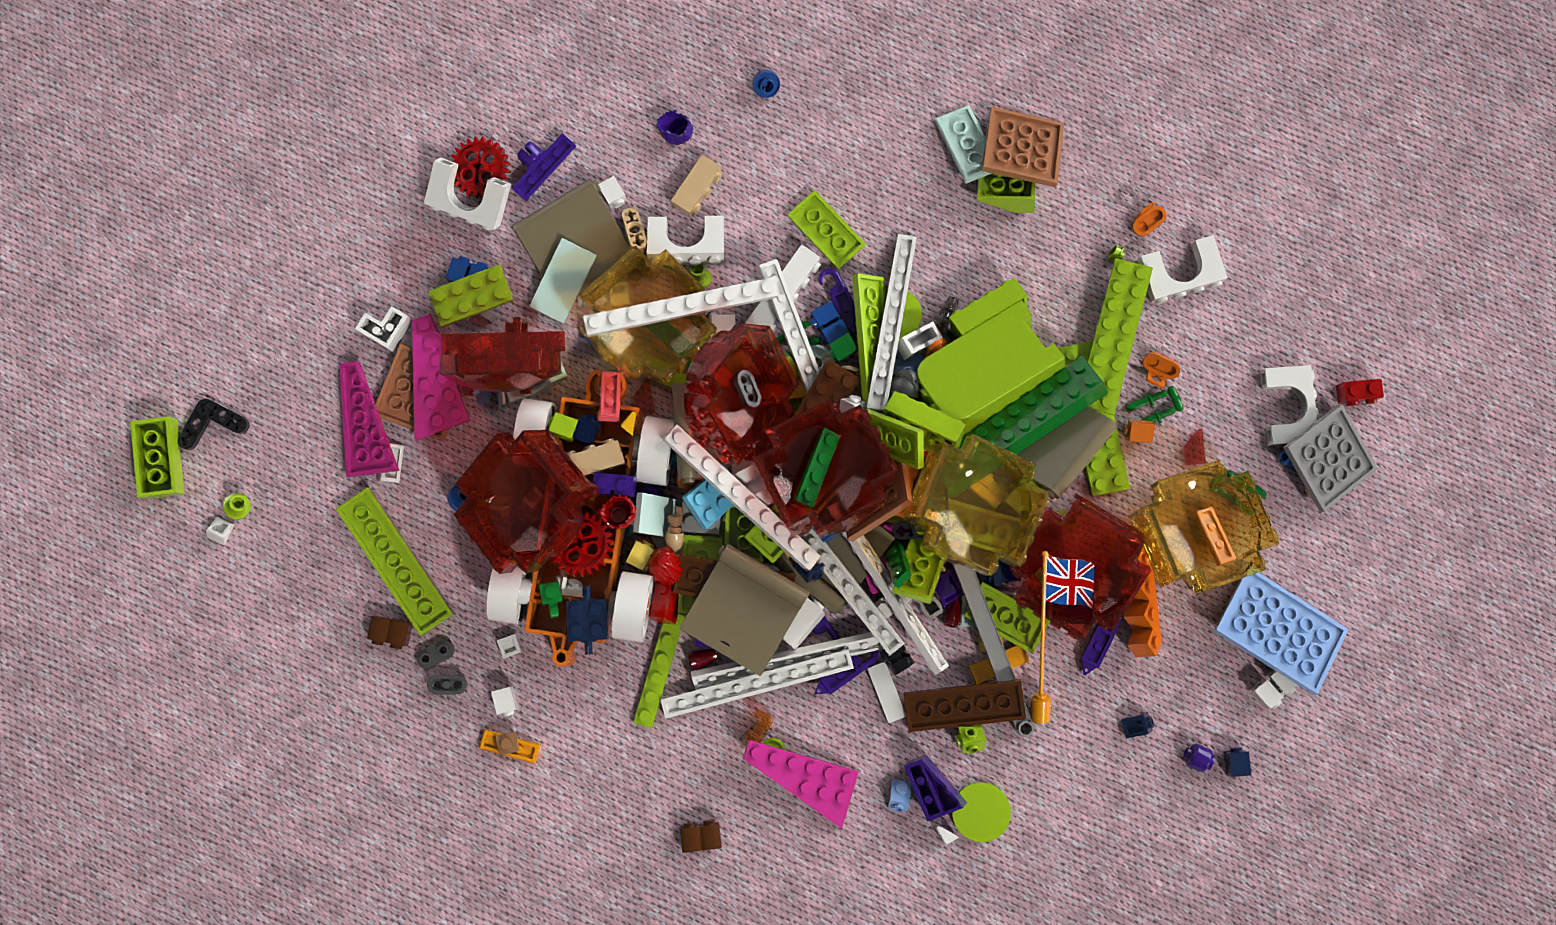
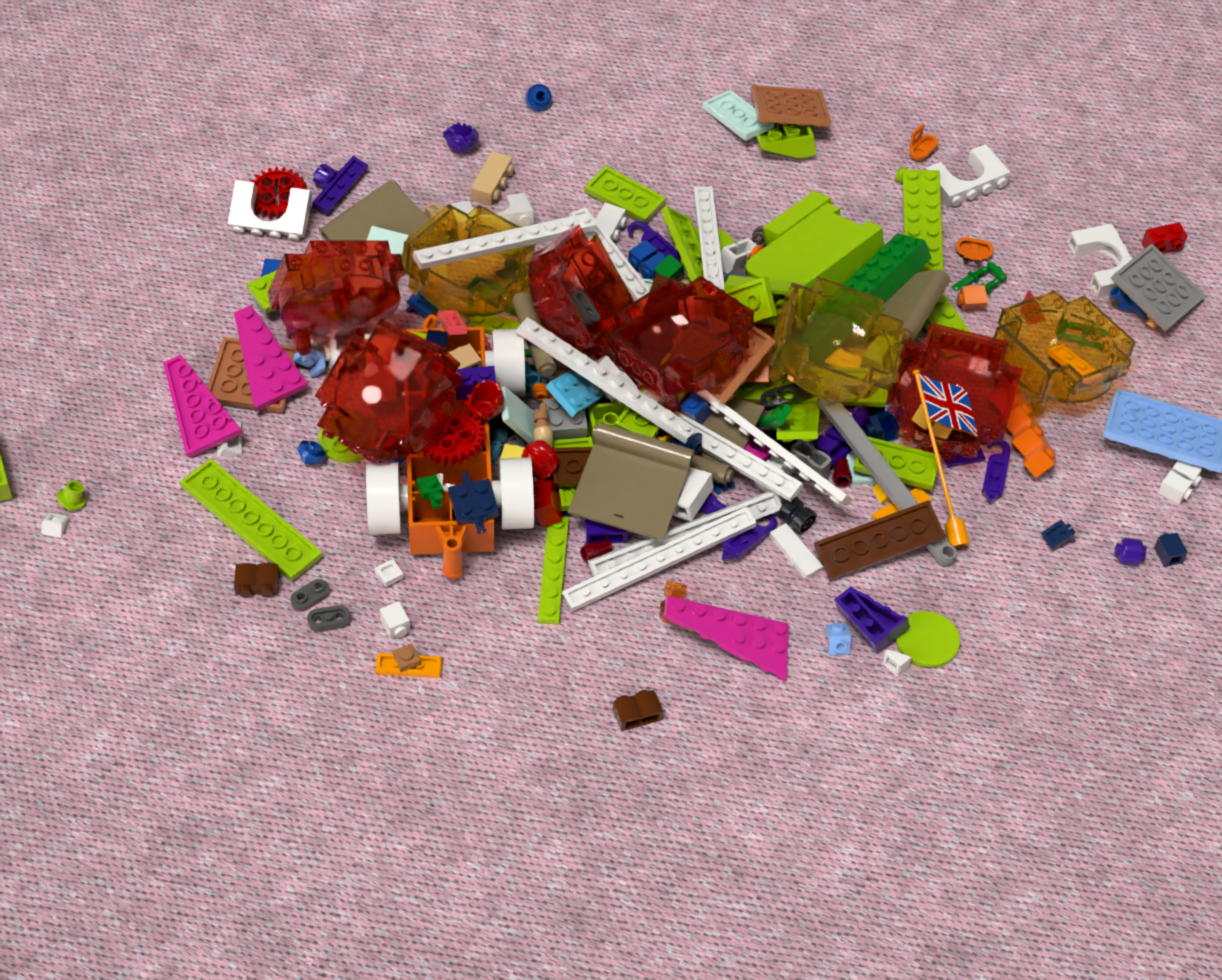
camera: 15 degrees left, 30 degrees down
black beam [178,399,250,450] -> none
white brick [355,306,412,352] -> none
white brick [598,176,627,209] -> none
yellow slope [621,411,637,437] -> none
green plate [793,428,840,508] -> none
lime brick [955,724,986,754] -> none

